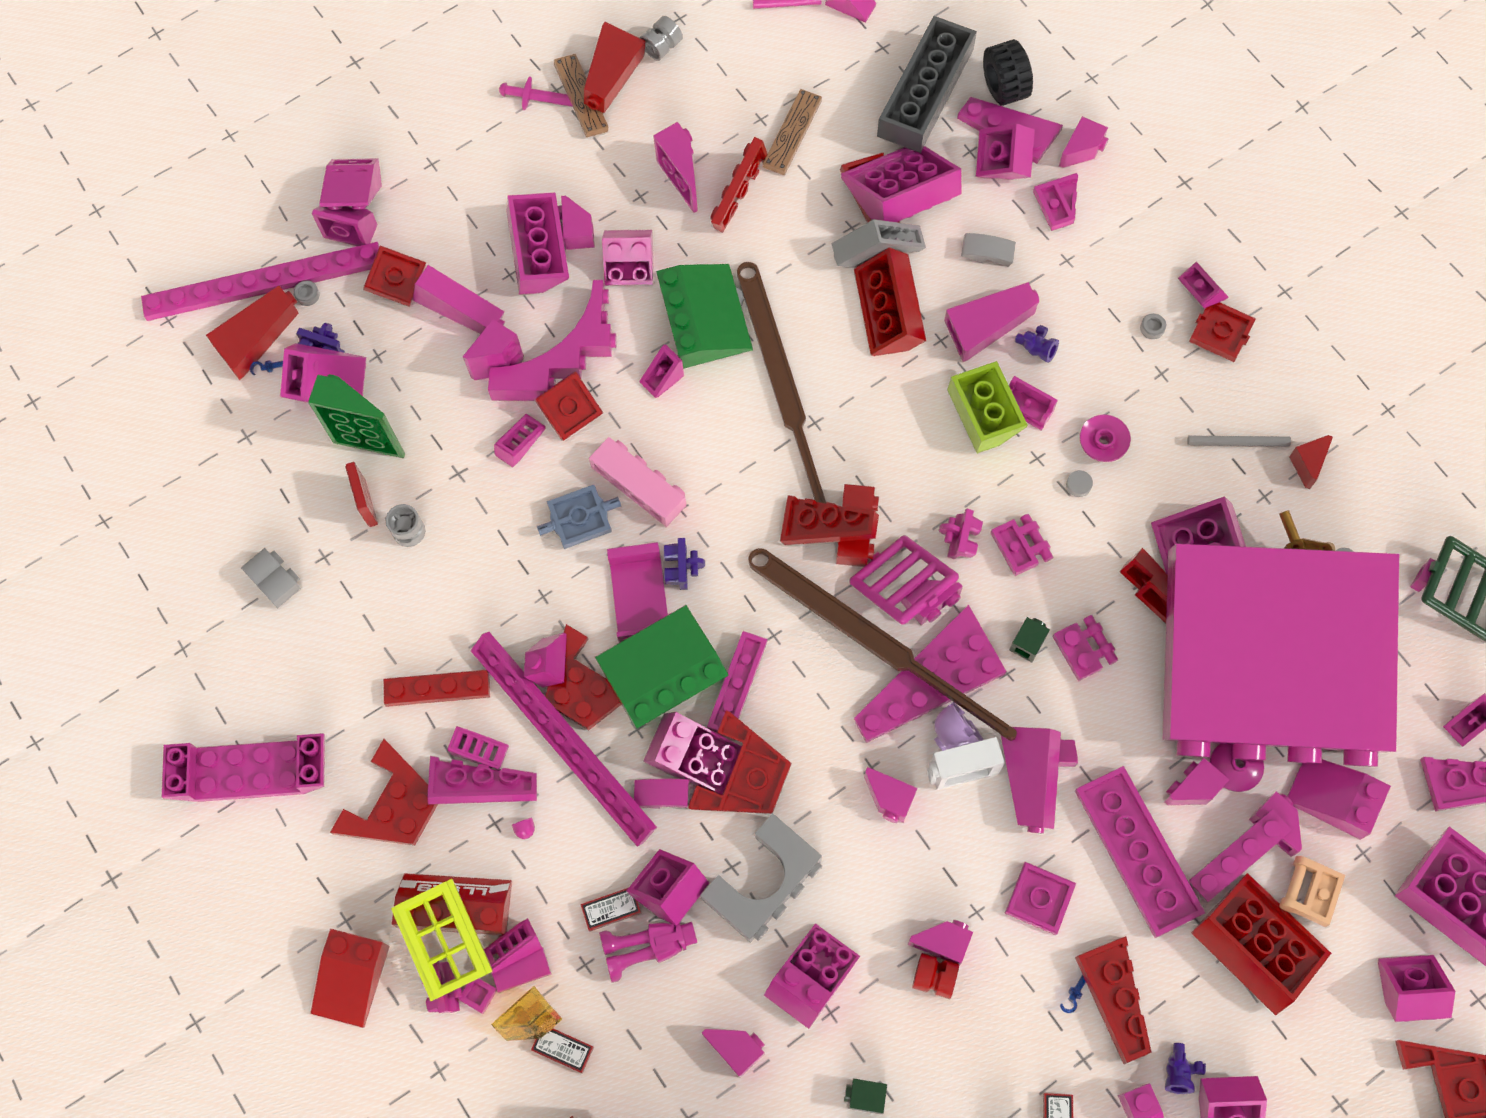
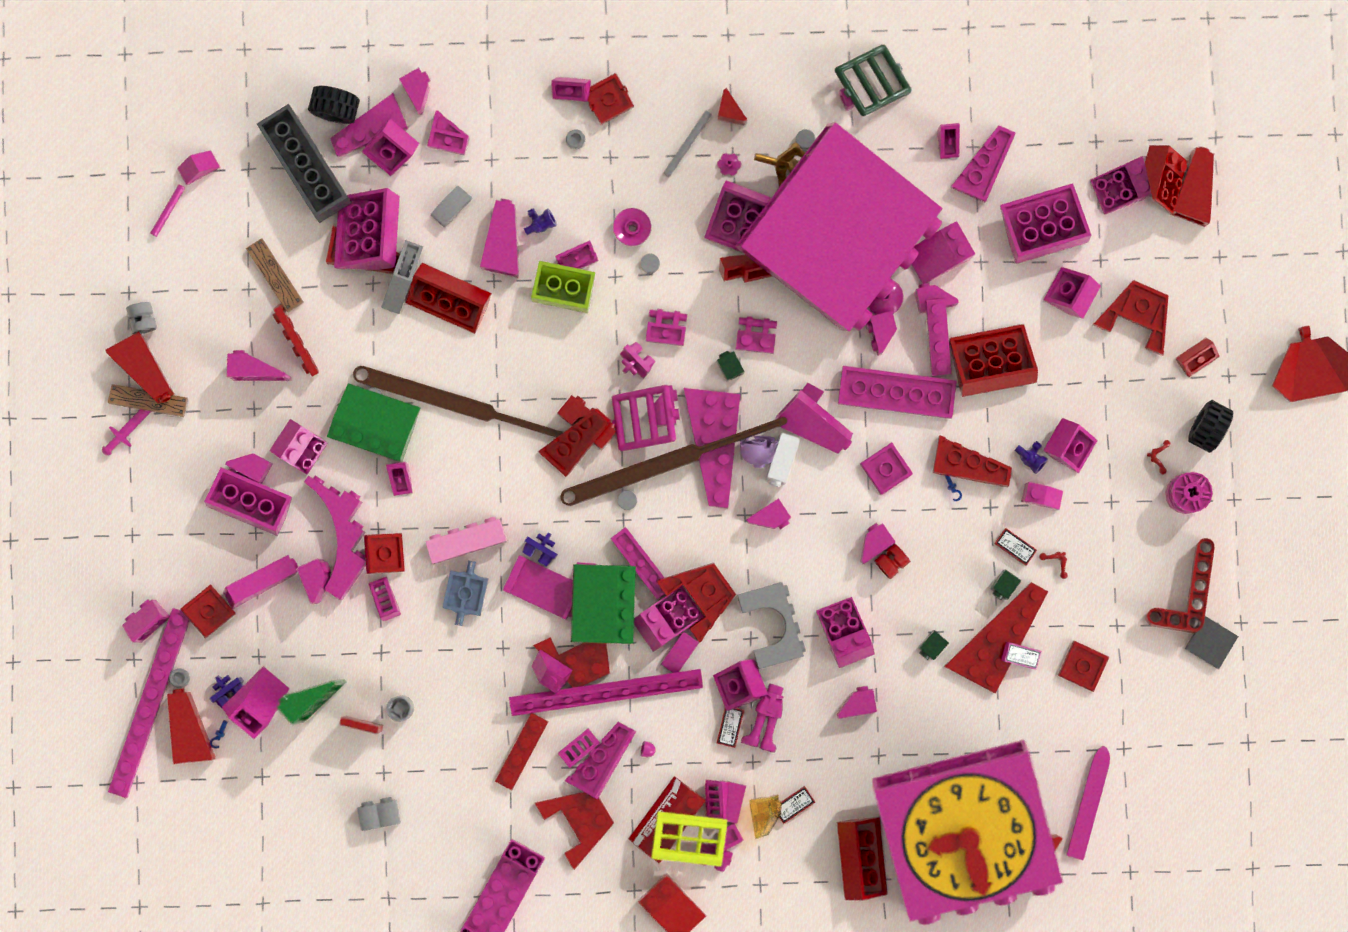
camera: 65 degrees left, 15 degrees up
dark pink slope [319,158,382,210] -> none
light nougat plate [1279,856,1345,927] -> none
none -> light grey tile [618,491,637,510]
none -> dark pink plant [717,153,741,176]

